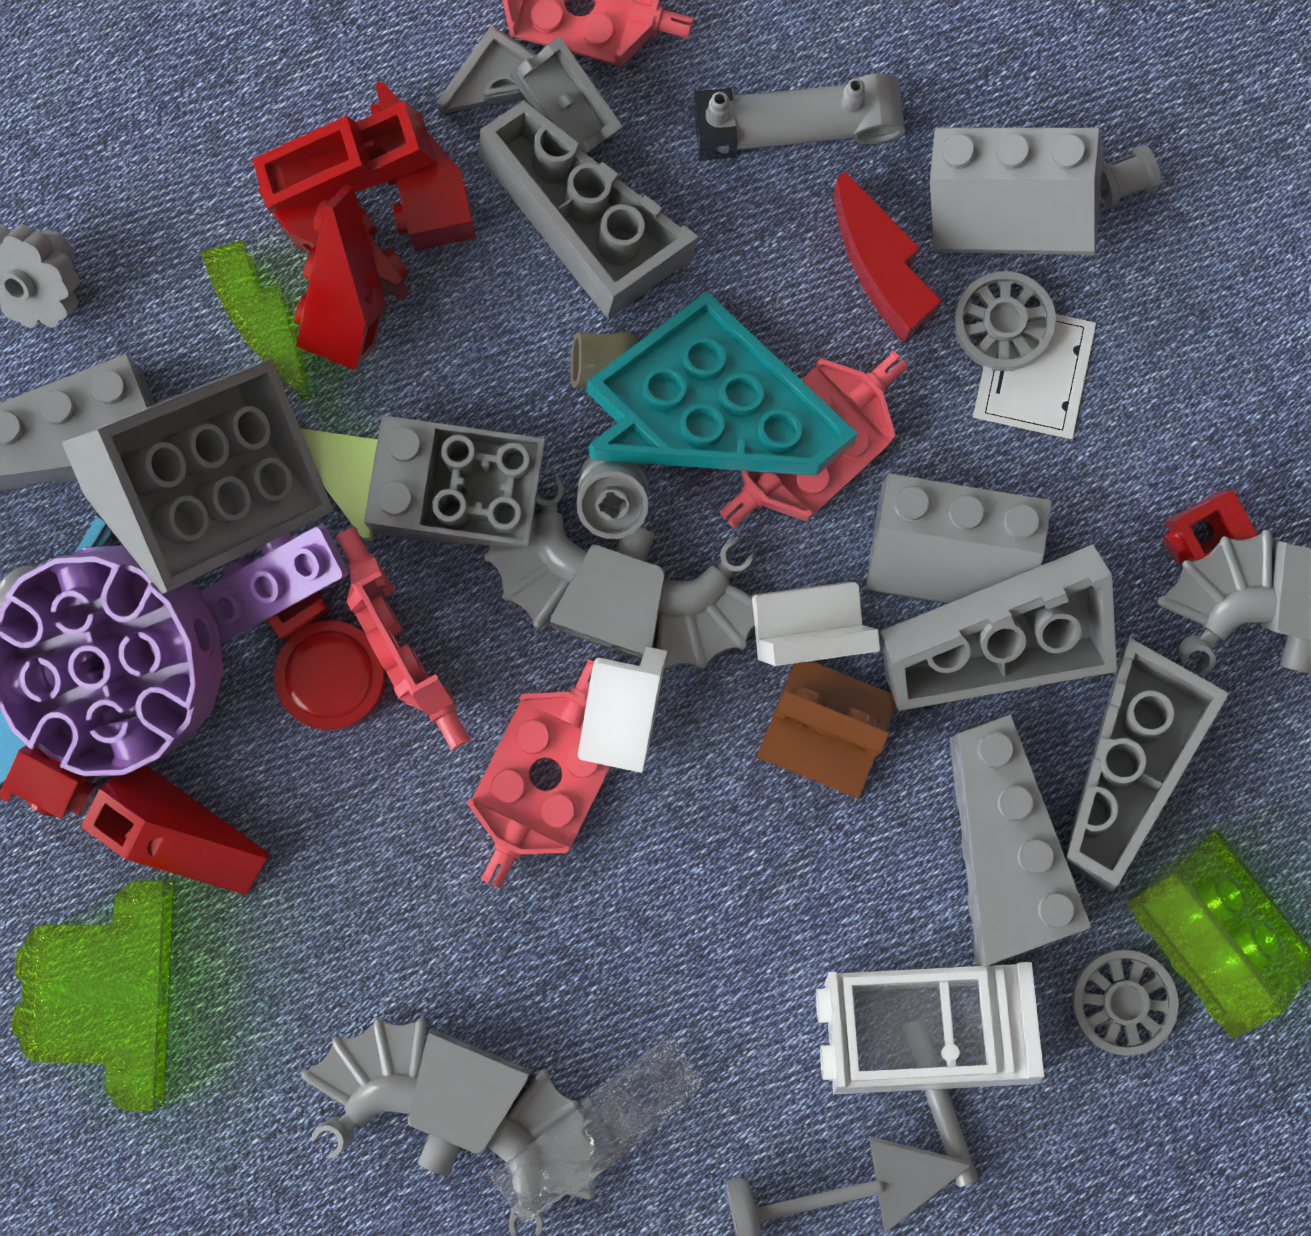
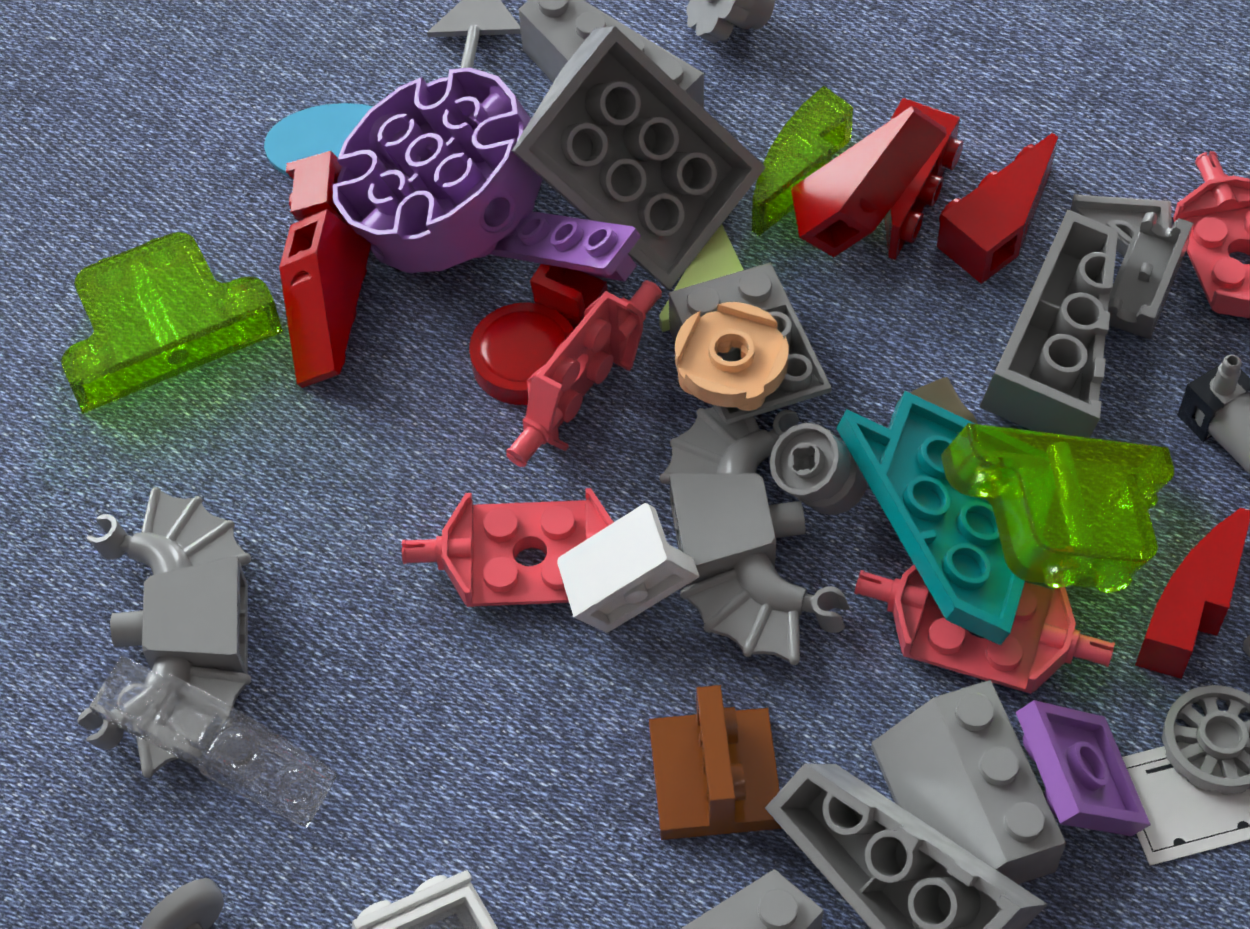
camera: 65 degrees right, 25 degrees down
red slope [252,100,437,211] -> none
white panel [752,582,880,666] -> none
none -> light nougat plate [675,302,789,411]
none -> clear neon green brick [941,423,1174,592]
none -> medium lavender plate [1016,700,1151,836]

